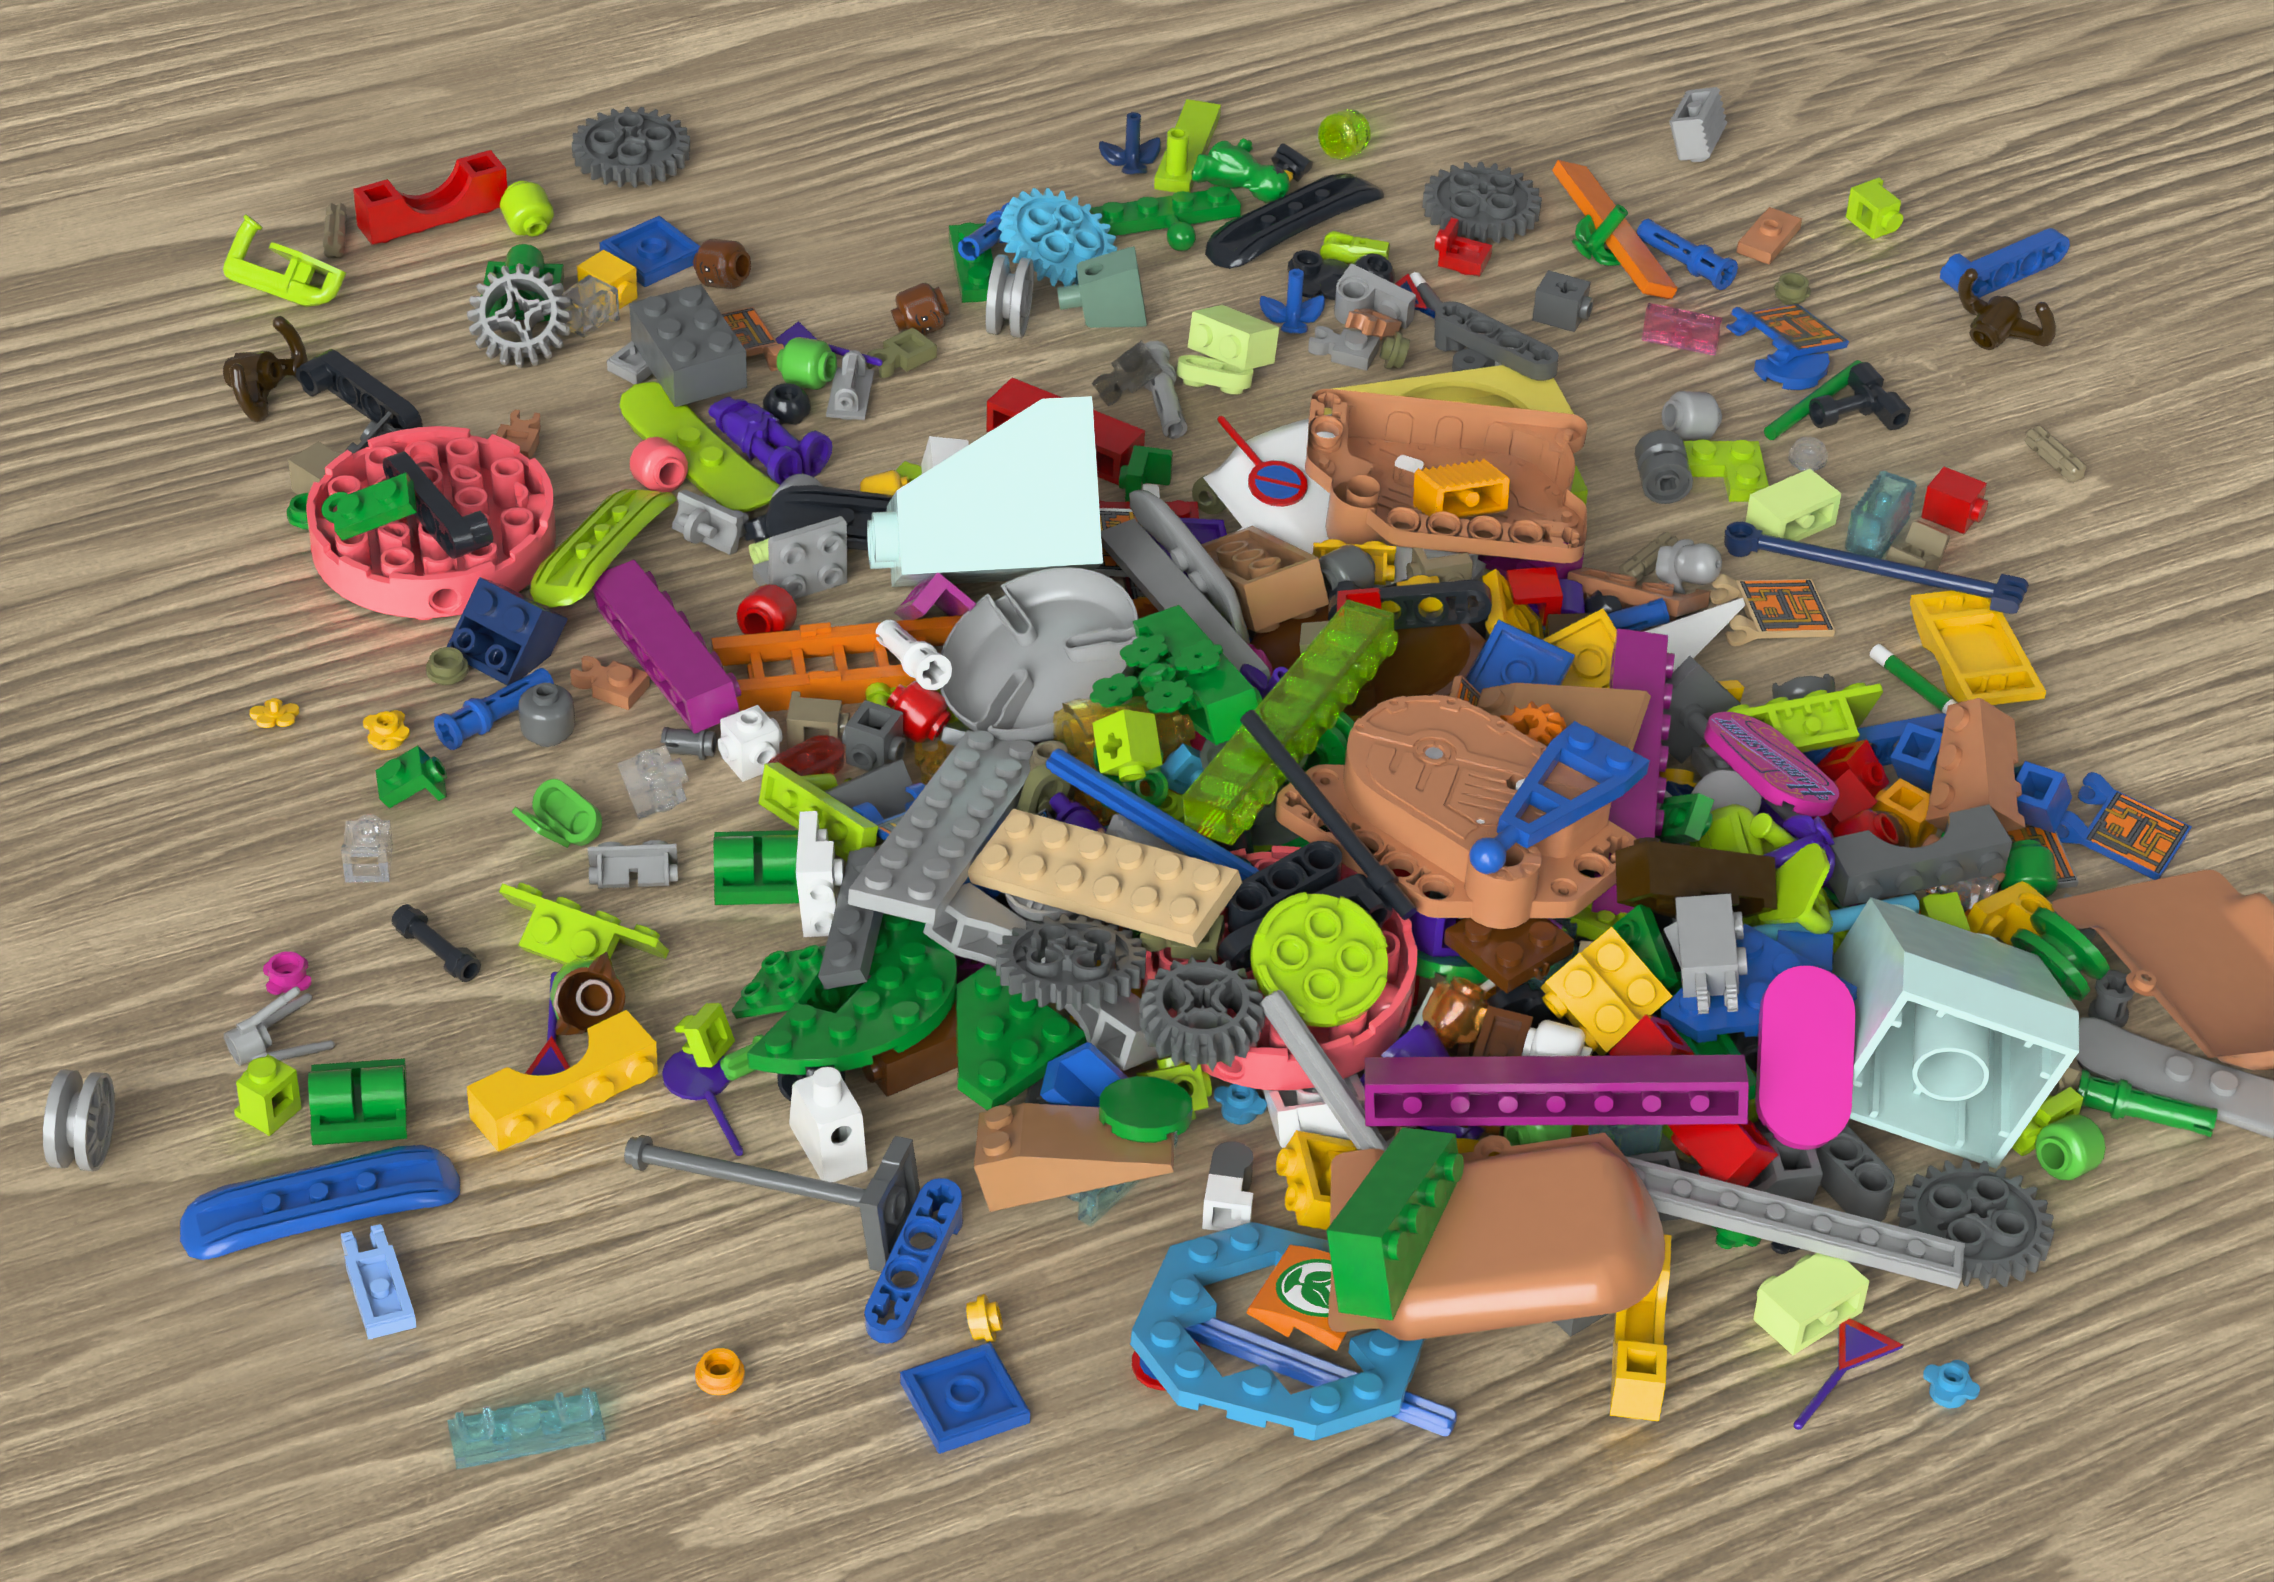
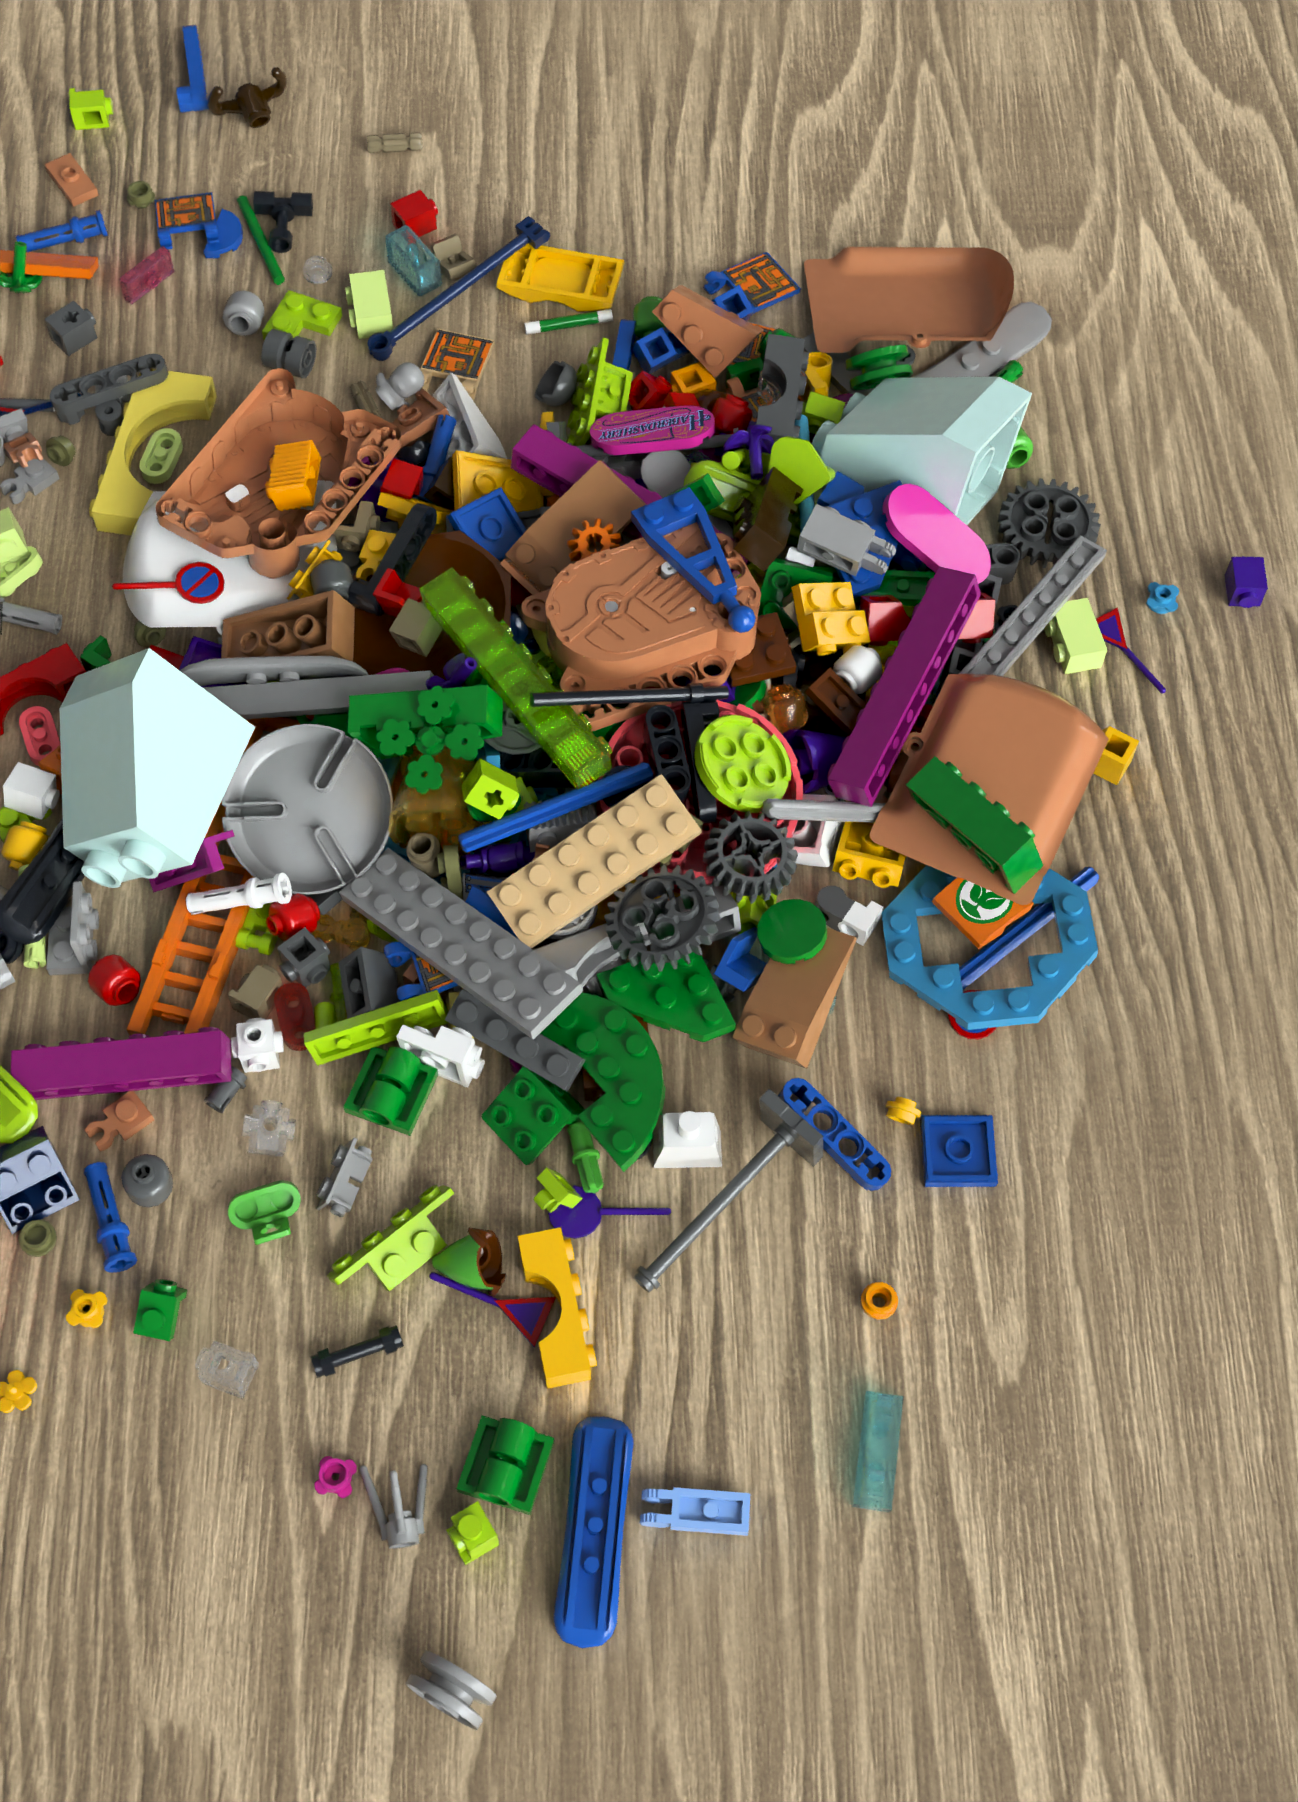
camera: 65 degrees left, 20 degrees up
none -> dark purple brick [1224,557,1268,608]

